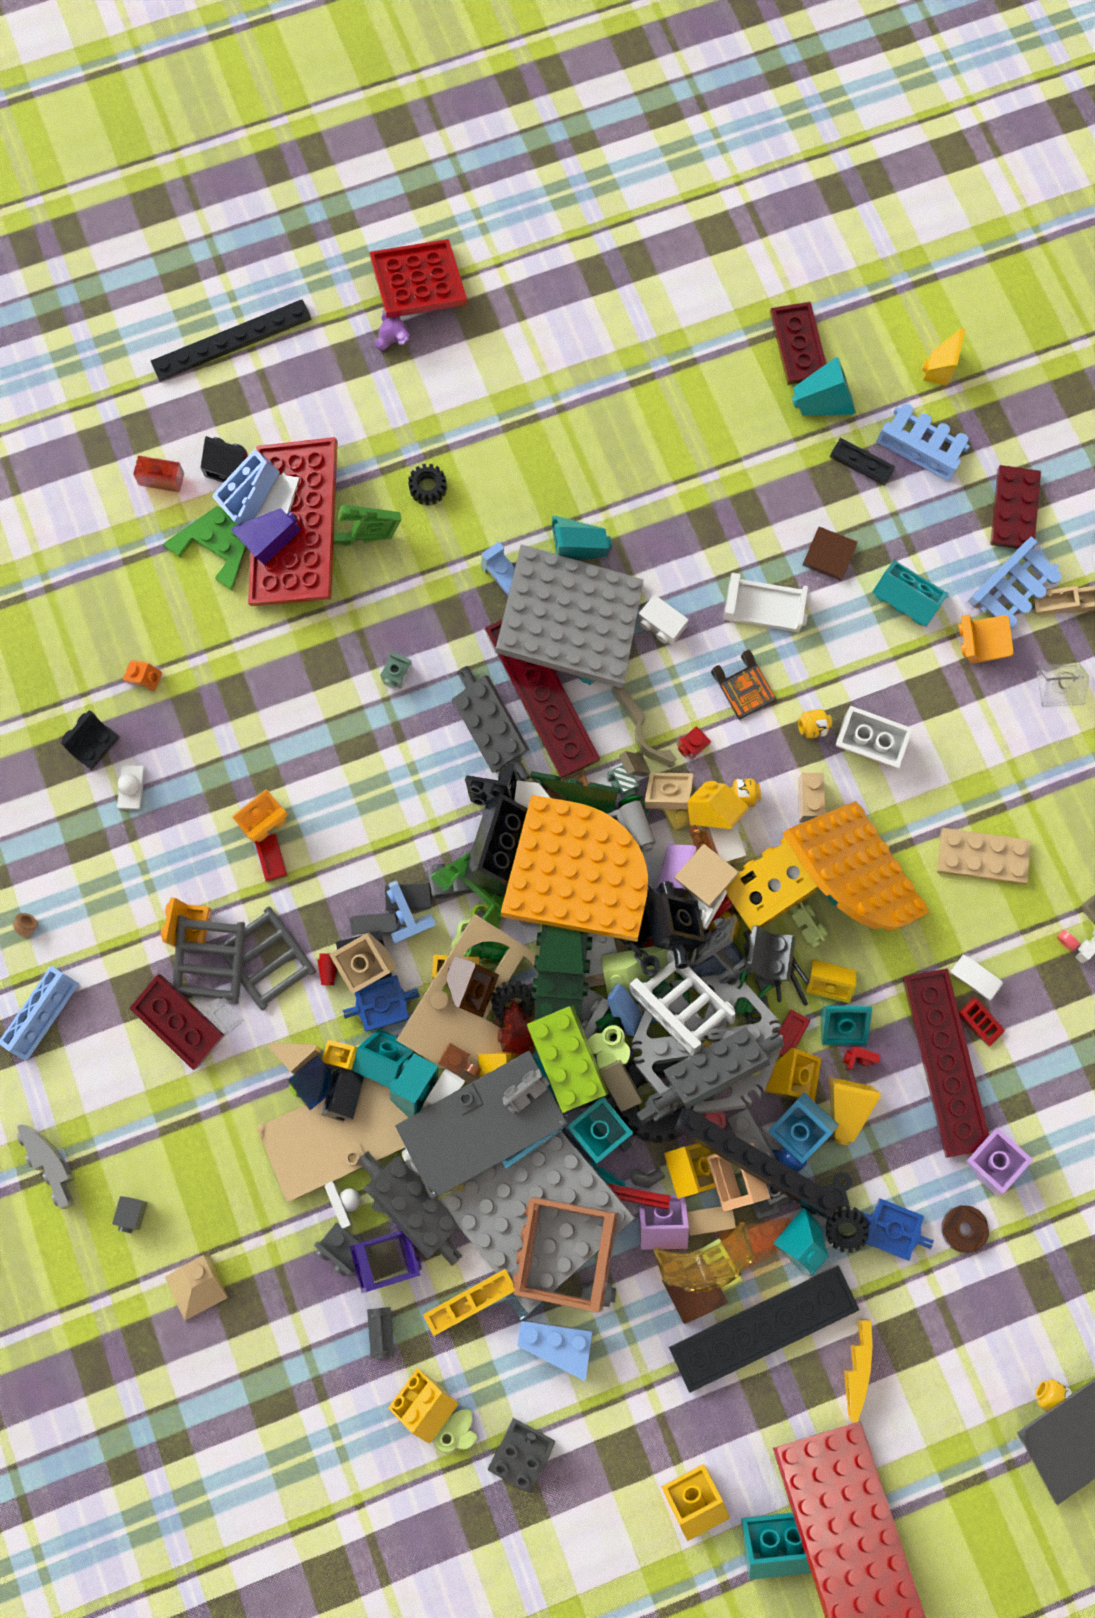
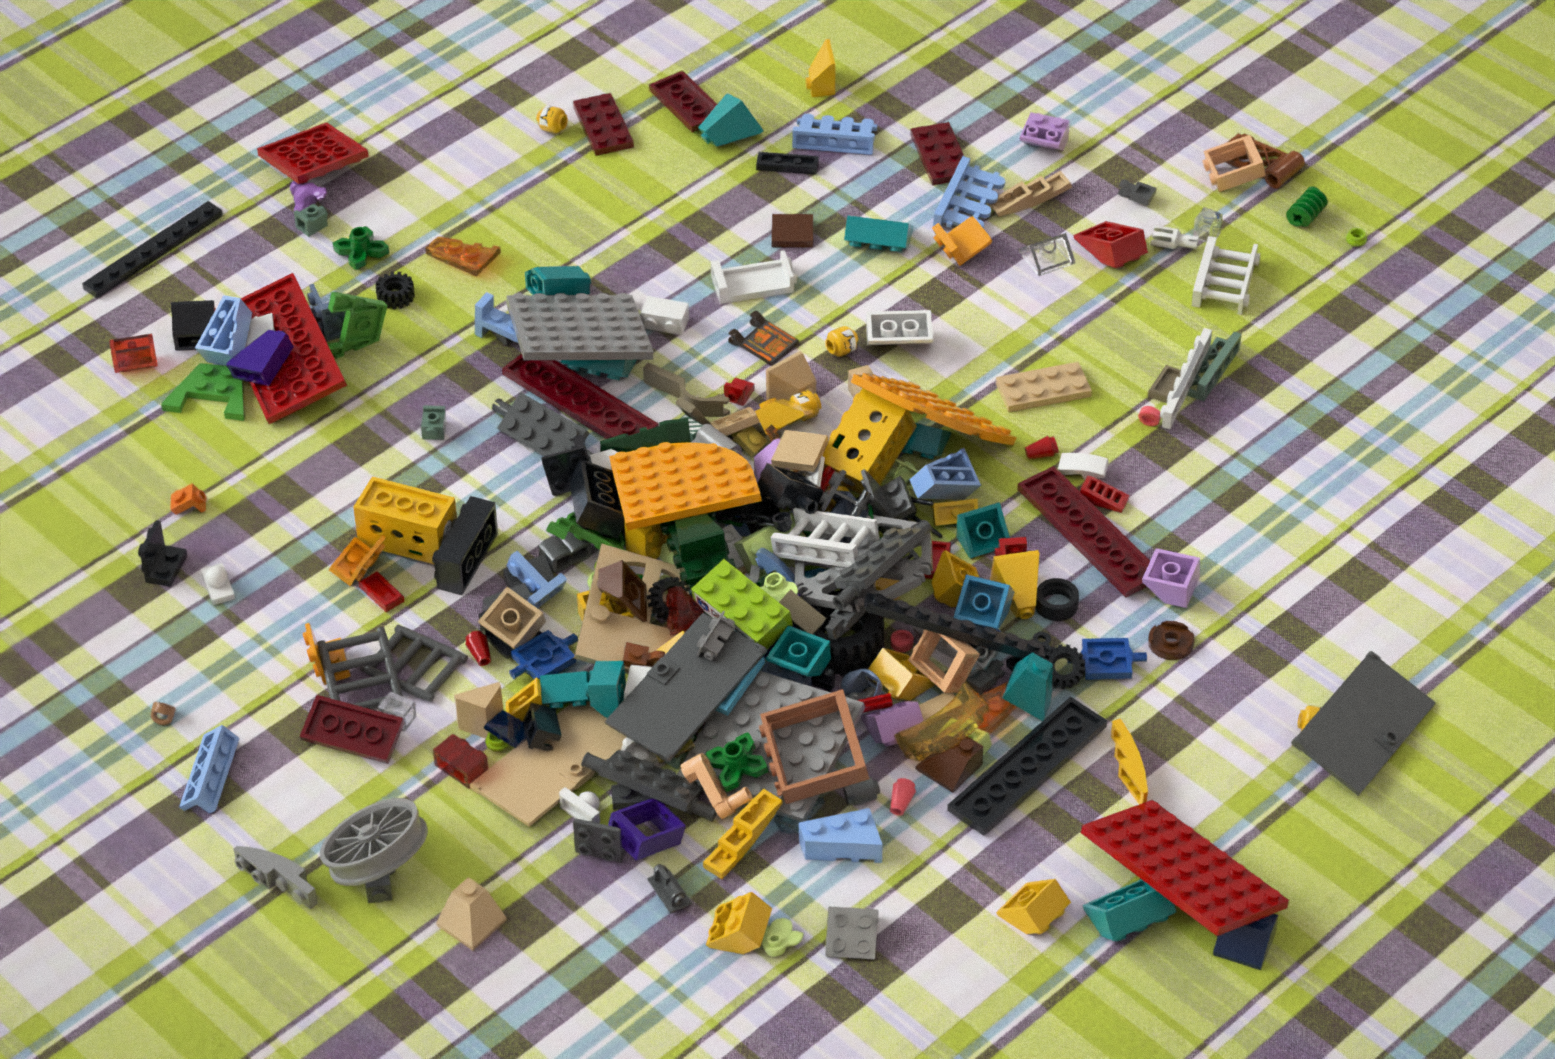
camera: 20 degrees left, 30 degrees down
none -> sand green brick [294,204,328,237]
none -> sand blue bracket [307,284,346,342]
none -> light grey wheel [320,798,428,886]
none -> green plant [332,226,389,270]
none -> yellow piece [353,476,457,564]
none -> clear orange wing [425,236,501,276]
none -> black brick [432,496,498,595]
none -> clear red brick [433,734,488,789]
none -> yellow head [536,105,568,133]
none -> dark red plate [573,93,634,156]
none -> light nougat beam [681,753,753,819]
none -> green plant [706,732,769,792]
none -> tan slope [766,351,816,401]
none -> sand blue piece [841,669,885,697]
none -> coral cone [890,778,916,816]
none -> light blue wedge [909,448,981,500]
none -> red cone [1025,435,1059,460]
none -> black tyre [1035,578,1079,621]

